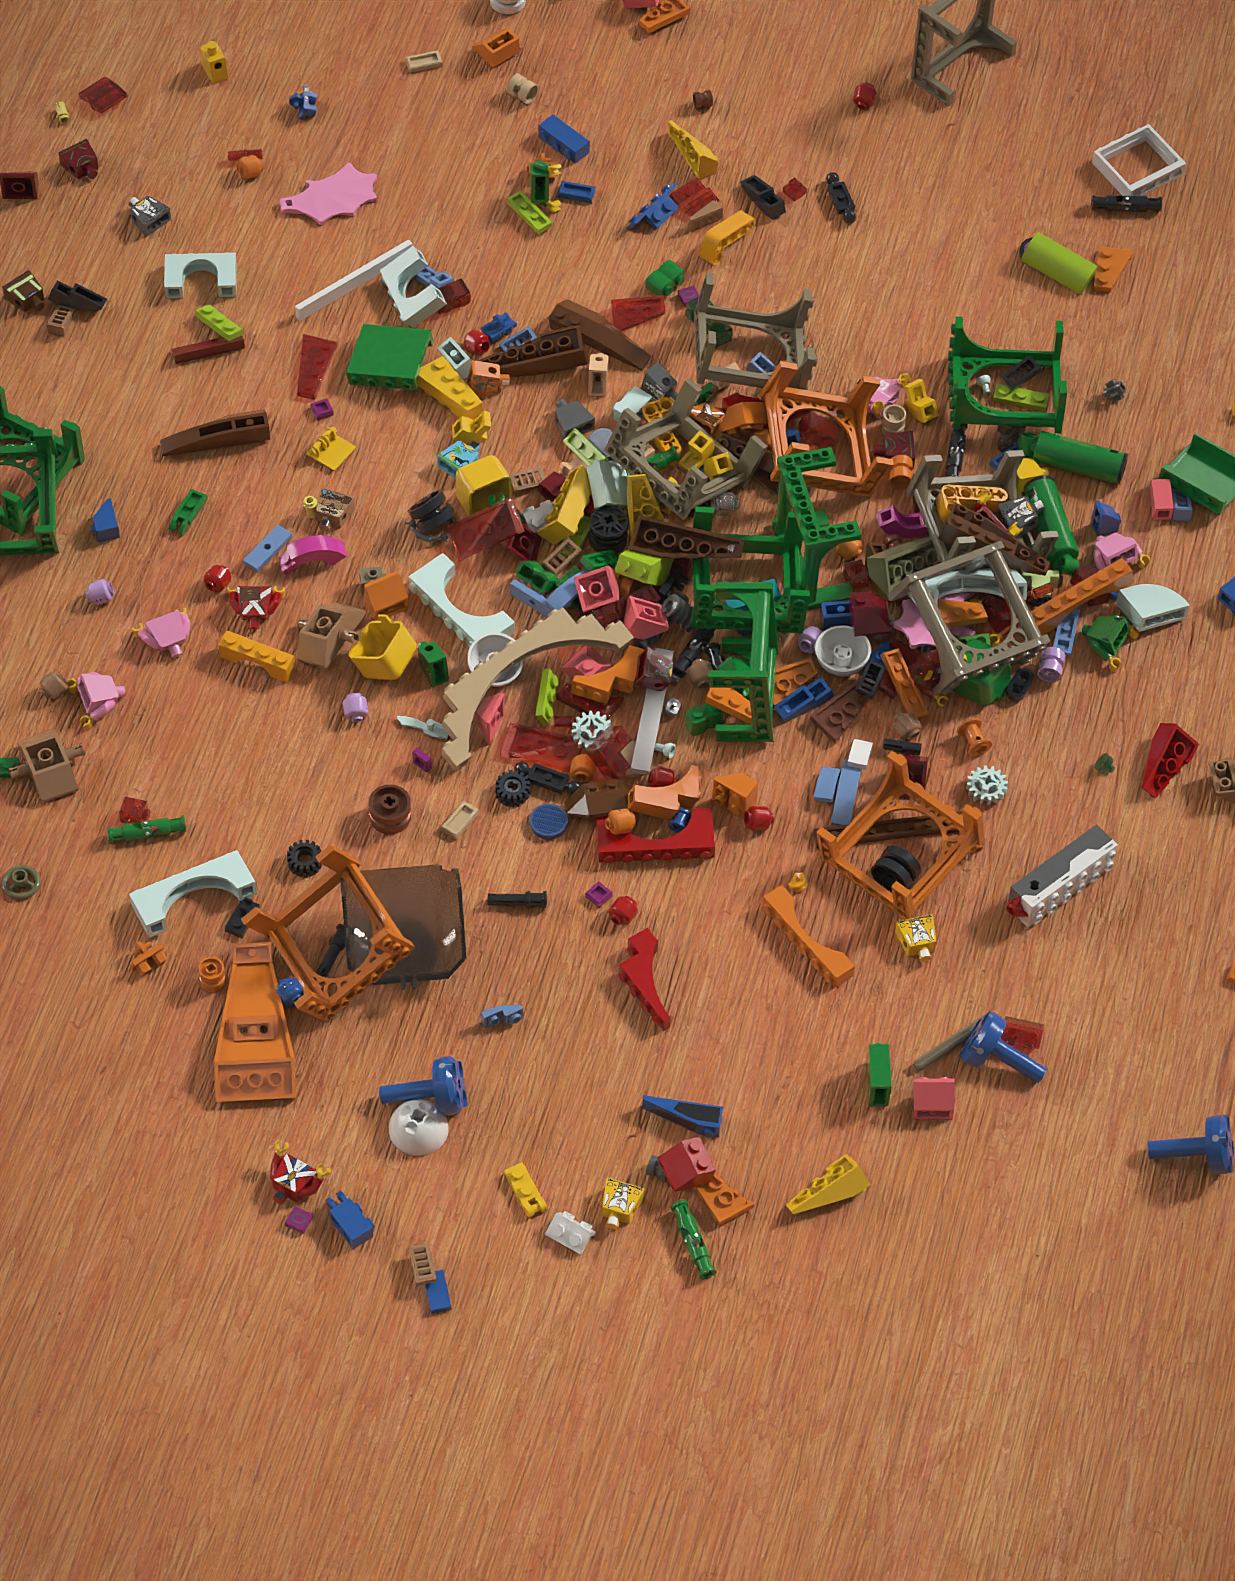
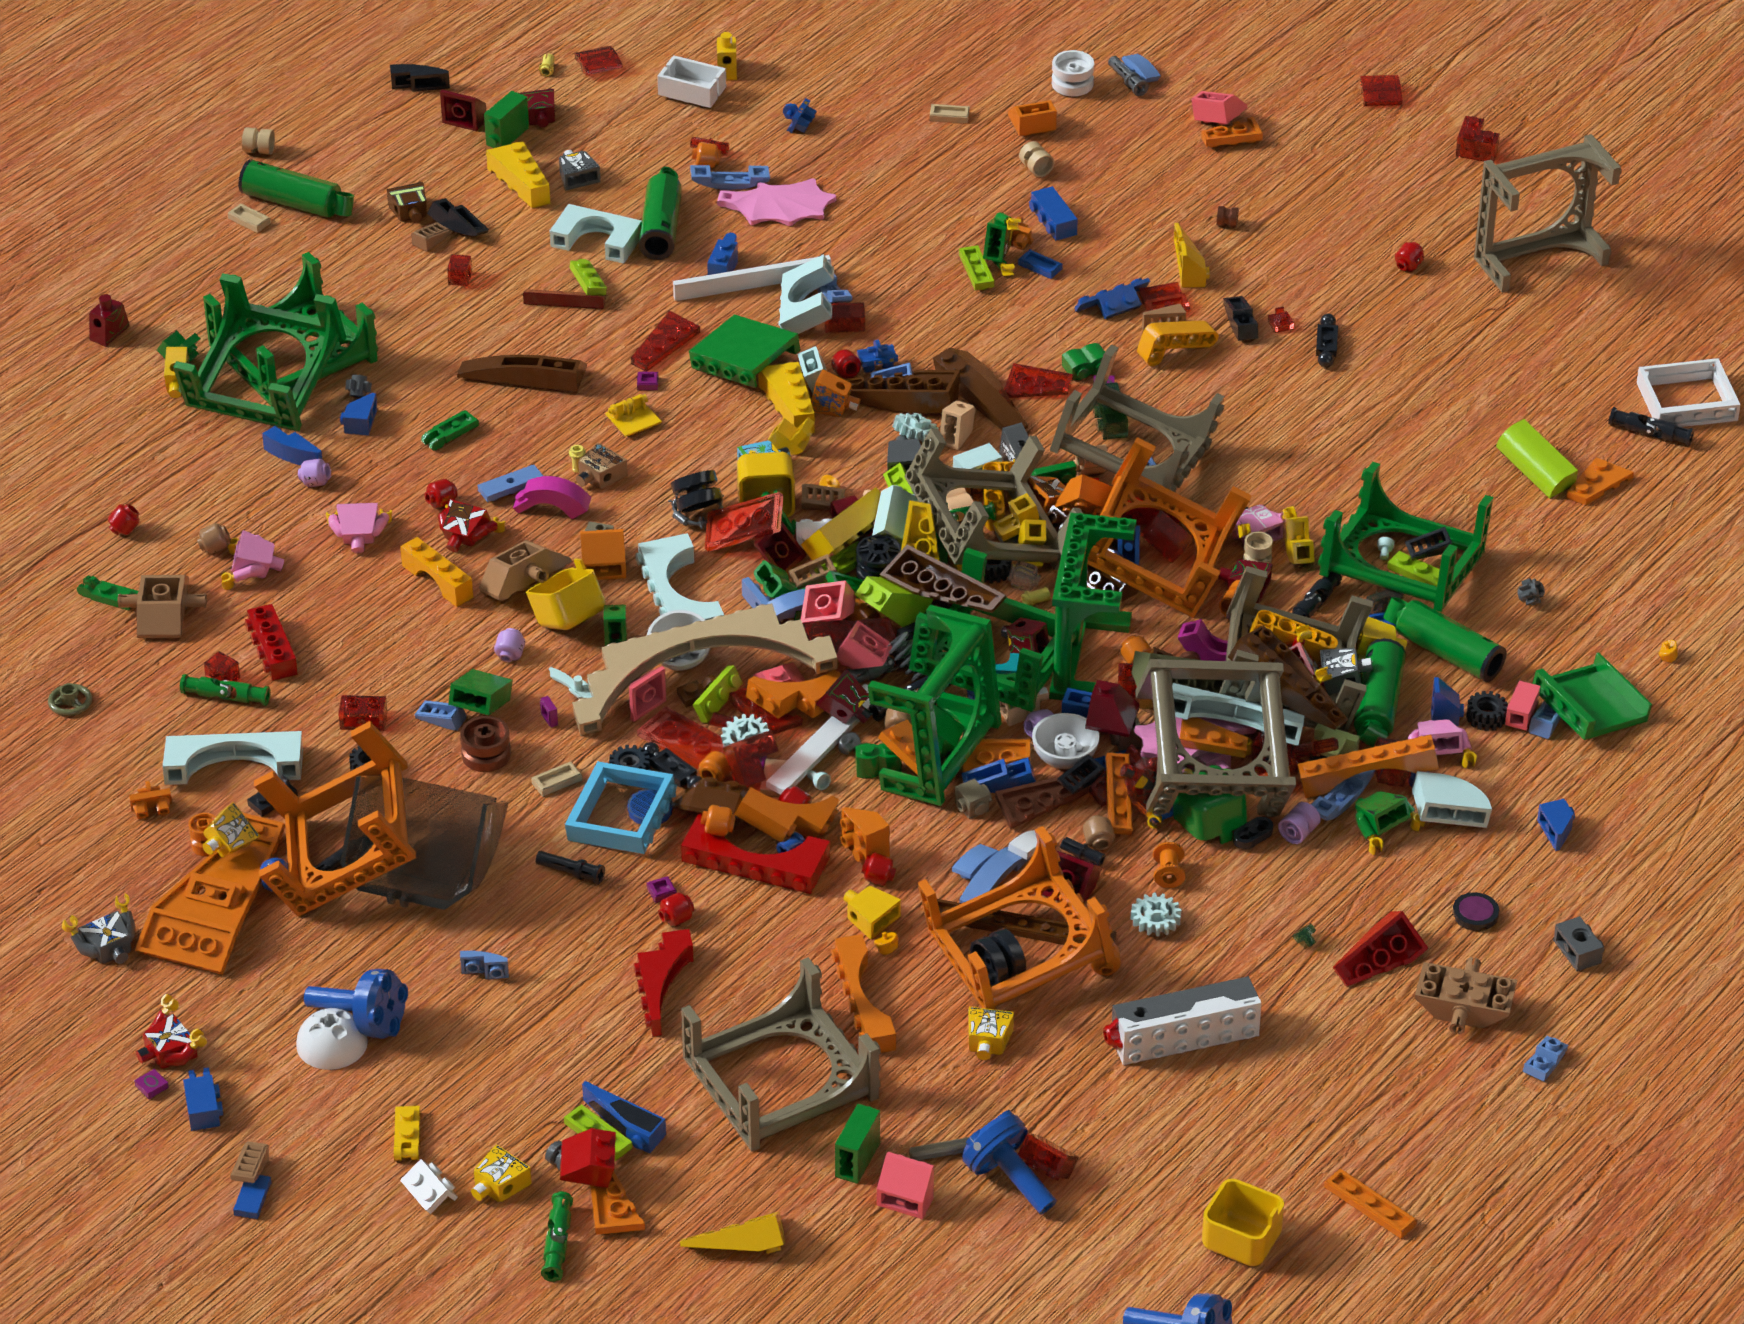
camera: 25 degrees right, 15 degrees down
none -> dark grey torso [62,893,136,964]
none -> yellow torso [203,802,260,858]
none -> red brick [245,604,298,681]
none -> blue slope [262,426,323,465]
none -> clear red brick [338,695,388,731]
none -> dark grey gear [345,375,372,398]
none -> medium blue slope [415,700,466,731]
none -> clear red brick [447,254,472,286]
none -> green brick [448,669,513,715]
none -> green brick [484,90,529,148]
none -> yellow wedge [486,141,550,208]
none -> lime plate [564,1104,632,1161]
none -> medium azure window [565,761,677,854]
none -> green piece [639,166,682,260]
none -> white piece [657,55,726,108]
none -> reddish brown plate [677,674,716,708]
none -> dark tan arch [681,957,881,1152]
none -> medium blue slope [690,165,770,190]
none -> blue hinge [707,232,738,275]
none -> light orange piece [819,475,840,488]
none -> yellow torso [843,886,901,940]
none -> light aqua gear [892,413,939,442]
none -> dark tan brick [955,779,992,819]
none -> dark red torso [1001,618,1049,654]
none -> light yellow pin [1021,587,1051,606]
none -> yellow piece [1202,1179,1284,1267]
none -> tile [1452,892,1500,931]
none -> black tyre [1466,691,1508,731]

